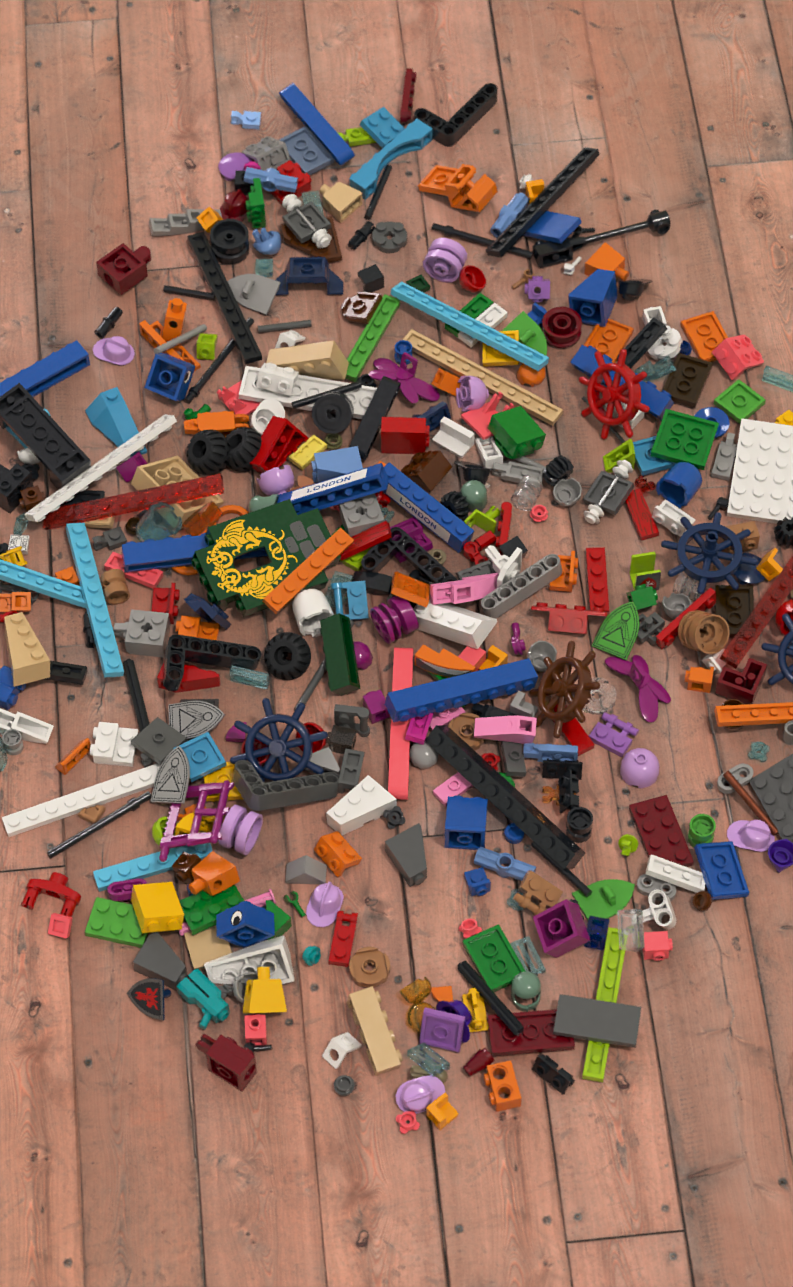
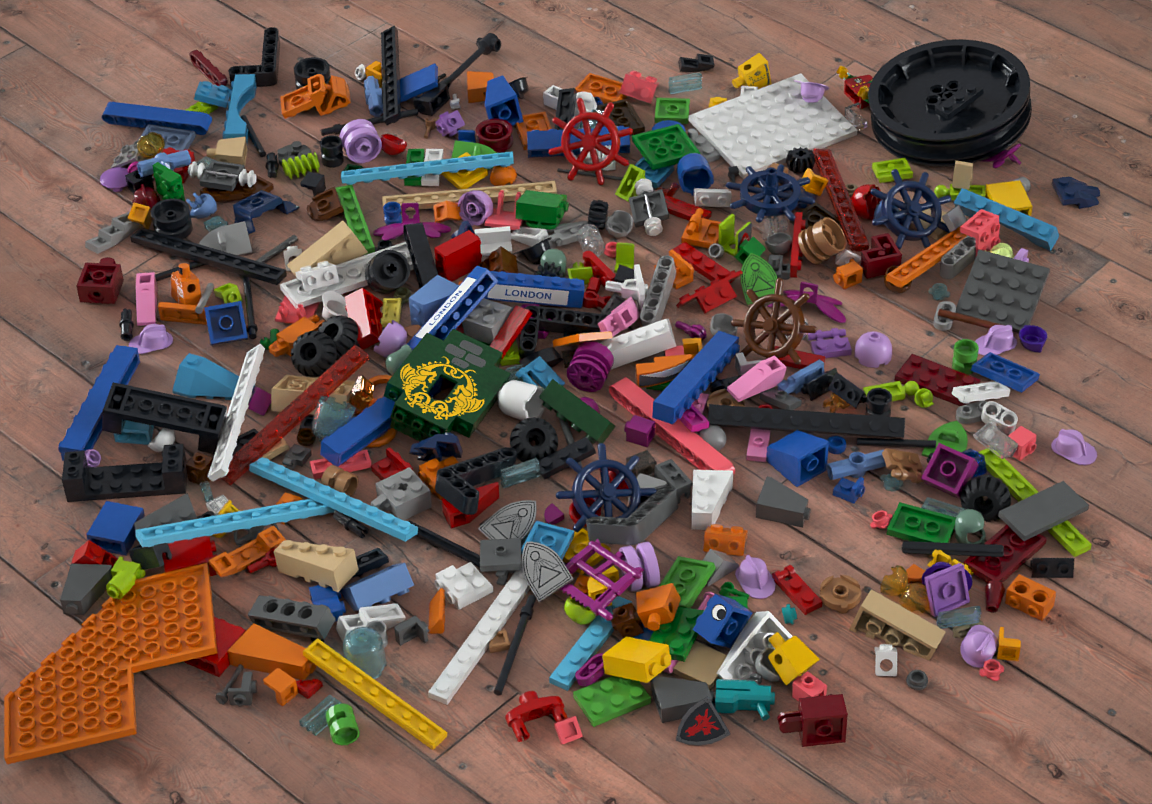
camera: 40 degrees left, 15 degrees down
light blue plate [231,111,261,130] -> none
orange plate [262,527,354,614] -> none
black bar [291,381,362,409] -> none
dark grey plate [334,704,370,737] -> none
black plate [383,806,405,829] -> none
reddish brown plate [692,891,712,911] -> none
none -> bright pink slope [136,272,158,326]
none -> clear yellow hair [137,132,165,159]
none -> lime piece [282,152,320,180]
none -> black wheel [294,57,331,90]
none -> black wheel [320,135,344,168]
none -> medium blue slope [340,563,414,611]
none -> dark grey bracket [394,615,429,646]
none -> black plate [534,436,596,480]
none -> lime bracket [614,243,634,273]
none -> bright green plate [658,556,716,608]
none -> orange plate [681,208,721,249]
none -> light grey hinge [708,243,724,258]
none -> lime plate [863,381,919,401]
none -> black wheel [960,475,1011,522]
none -> lavender piece [1051,429,1097,465]

